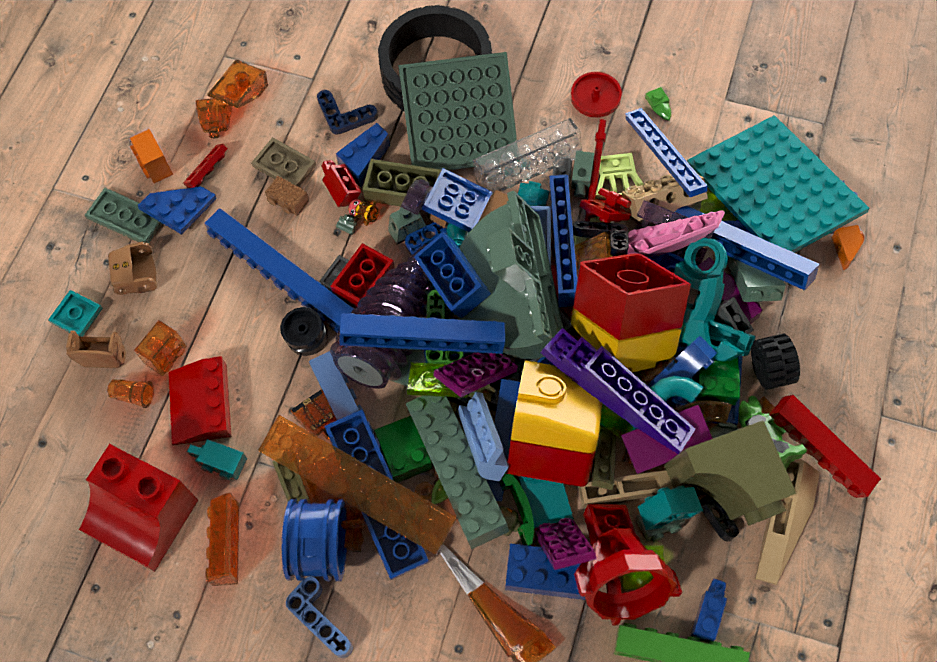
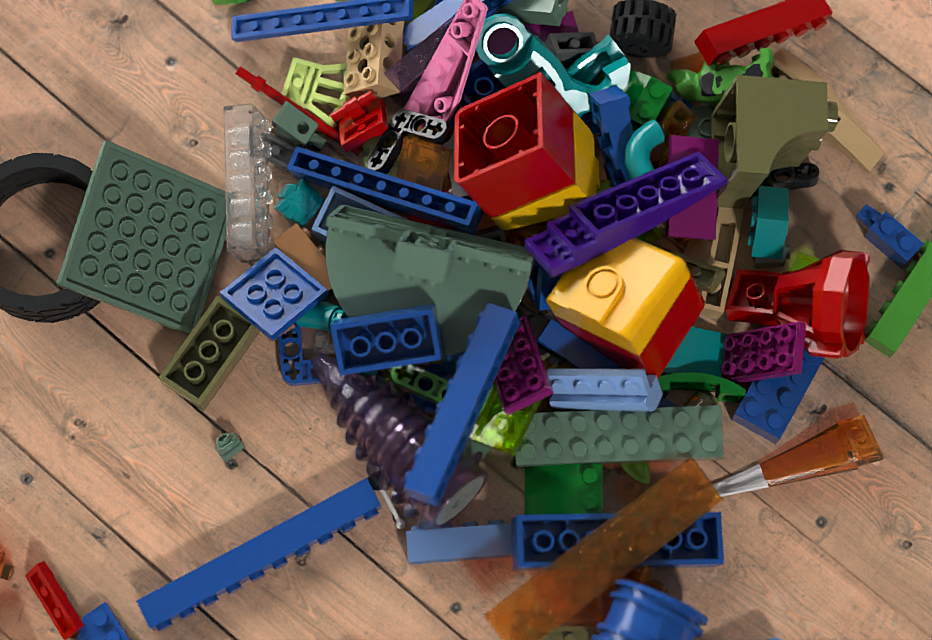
camera: 70 degrees left, 10 degrees up
dark tan plate [251,137,316,187] -> none
medium nougat brick [265,176,309,216] -> none
black wheel [280,307,328,356] -> none
clear orange torso [290,389,337,440] -> none
dark blue beam [317,90,378,135] -> none
dark grey plate [319,255,349,292] -> none
red hinge [321,160,361,208] -> none
red brick [330,243,395,314] -> none
blue wedge [336,123,390,187] -> none
clear orange animal [348,199,379,226] -> none
sand green torso [388,204,426,245] -> none
clear purple hinge [401,179,433,215] -> none
red piece [571,72,622,118] -> none

